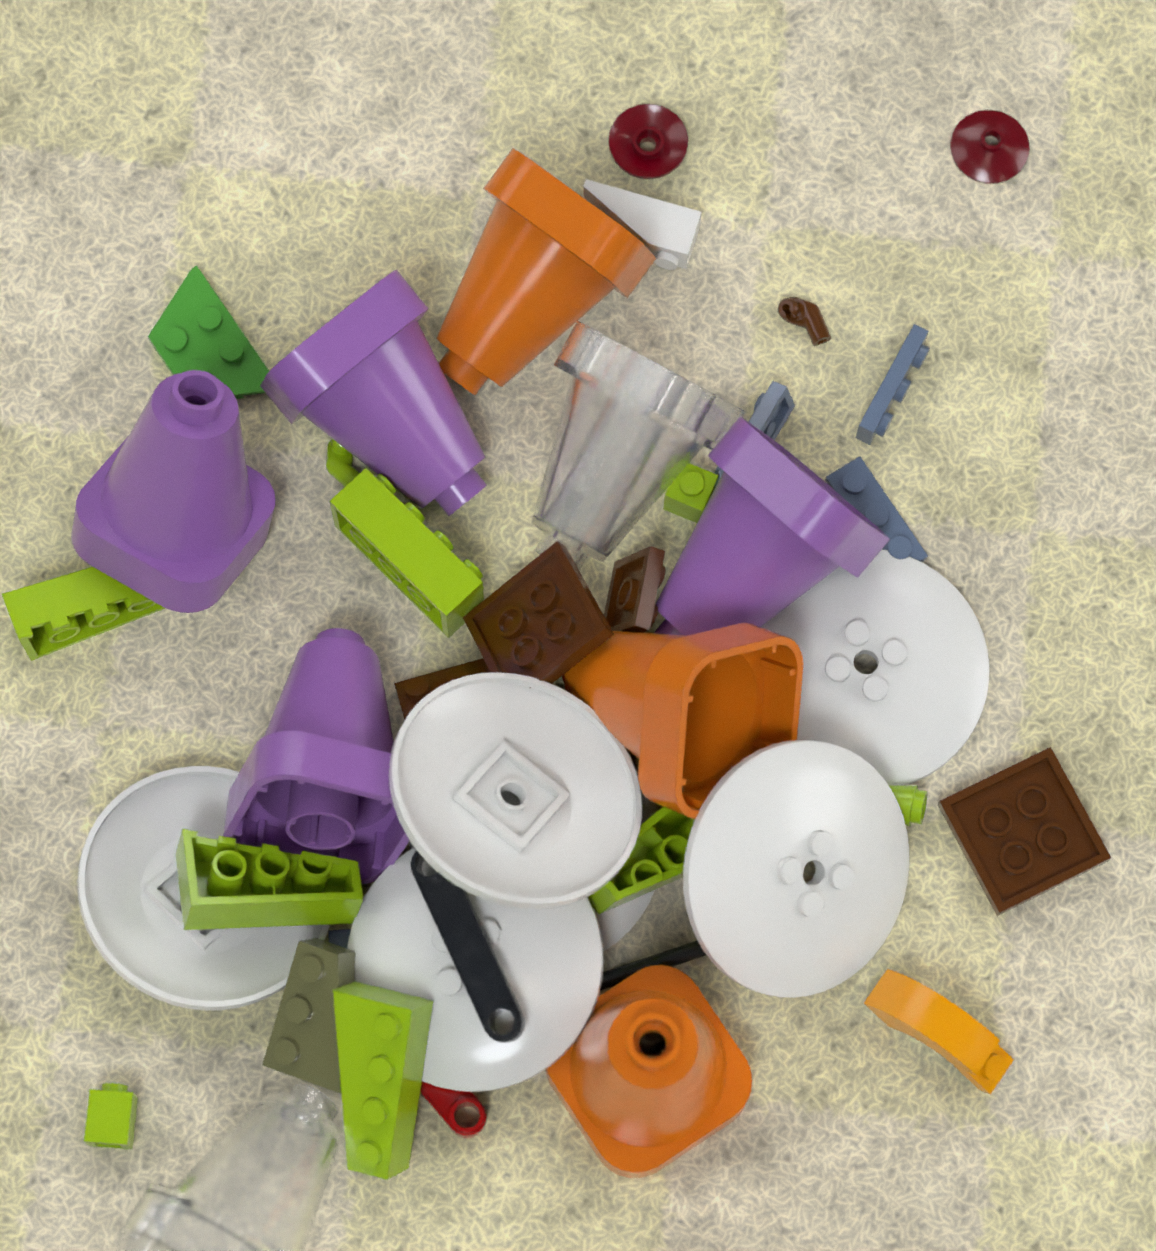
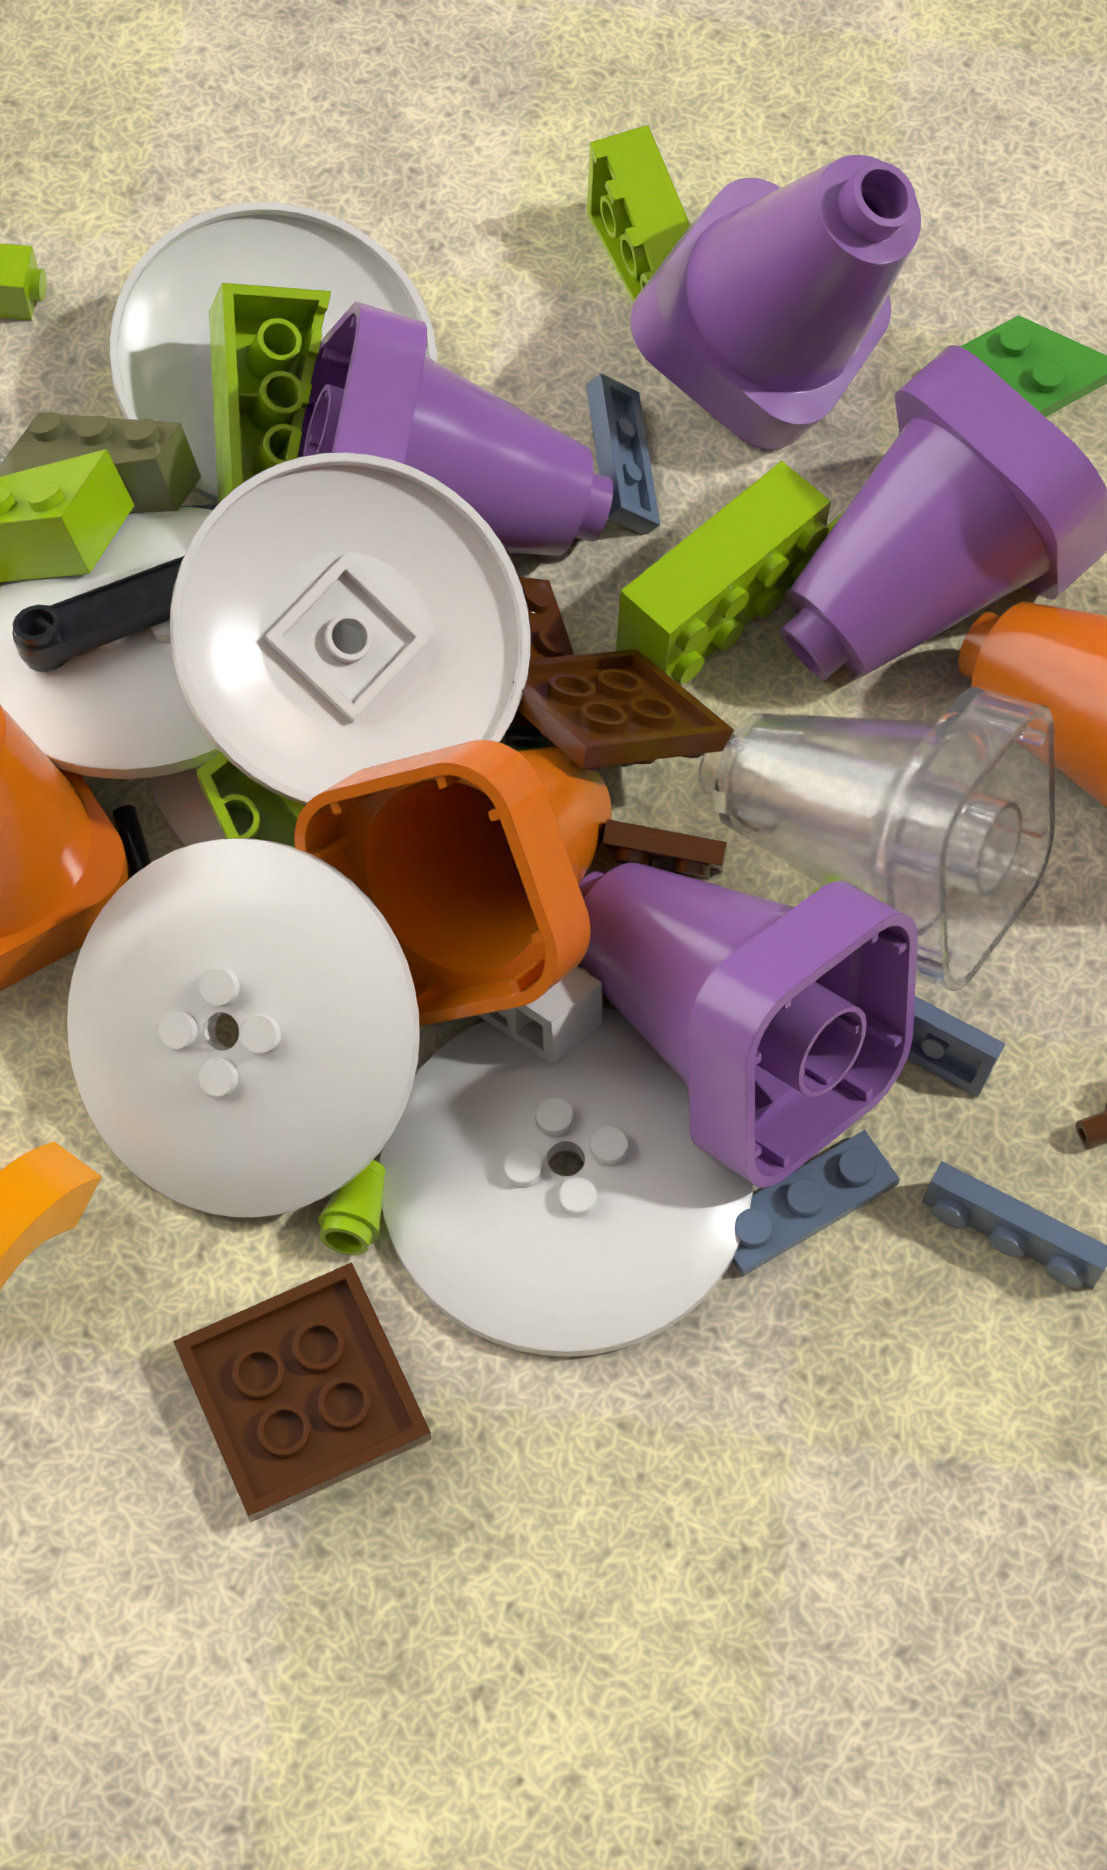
camera: 90 degrees right, 10 degrees down
none -> sand blue plate [586,373,660,535]

